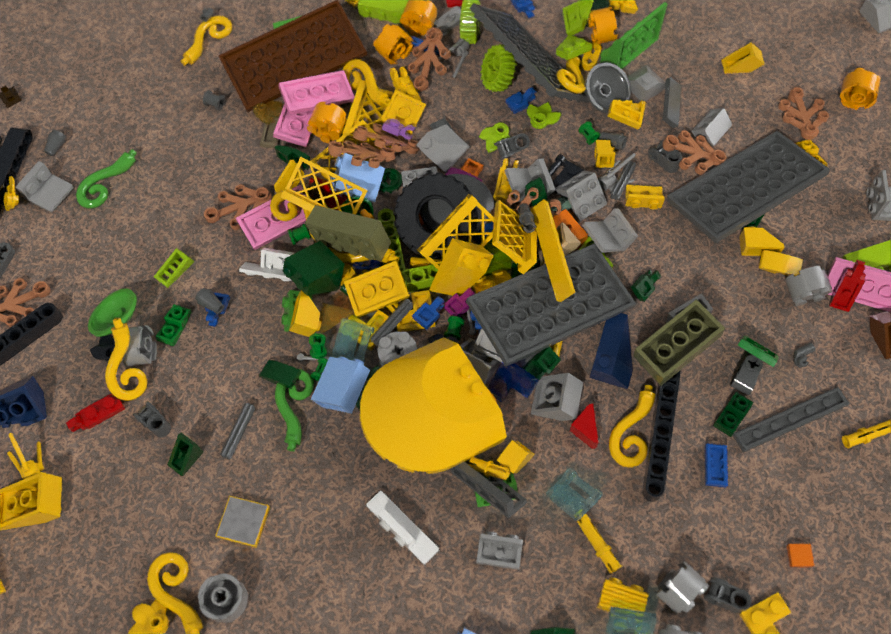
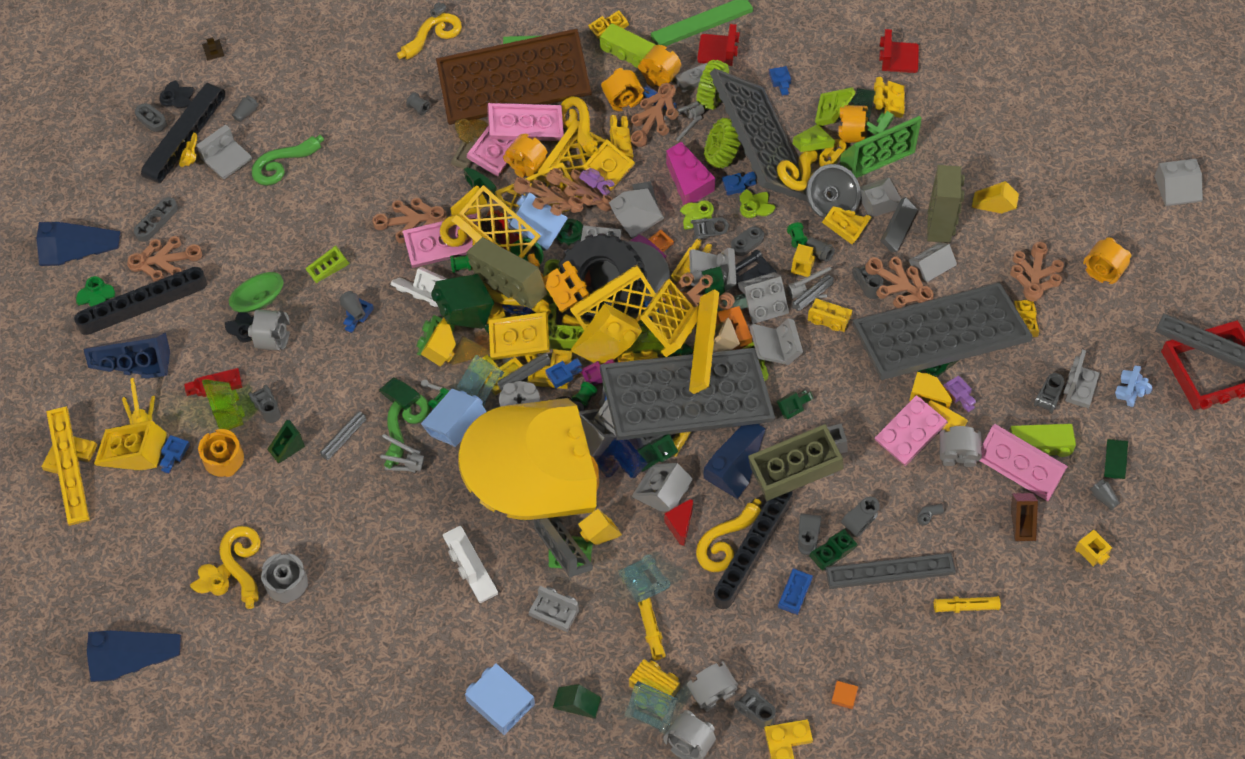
camera: 15 degrees right, 5 degrees down
yellow plant [105,318,147,401] -> none
green slope [155,304,191,347] -> none
flat silver tile [215,496,270,548] -> none
green bush [309,333,327,359] -> none
yellow axle [469,457,510,480] -> none
dark grey pin [518,204,536,233] -> none
green tile [738,335,779,367] -> none
red hinge [829,260,866,312] -> none
none -> blue plate [160,435,190,474]
none -> light orange brick [198,429,244,477]
none -> clear neon green slope [202,379,245,430]
none -> light grey plant [380,434,424,473]
none -> light orange plate [542,261,589,313]
none -> dark pink wedge [666,142,715,206]
none -> dark grey plate [731,226,764,256]
none -> dark grey piece [798,513,821,555]
none -> bright green bracket [866,111,895,135]
none -> bright pink plate [875,395,947,466]
none -> olive brick [927,165,965,243]
none -> medium lavender plate [943,376,976,412]
none -> dark grey piece [1033,373,1065,414]

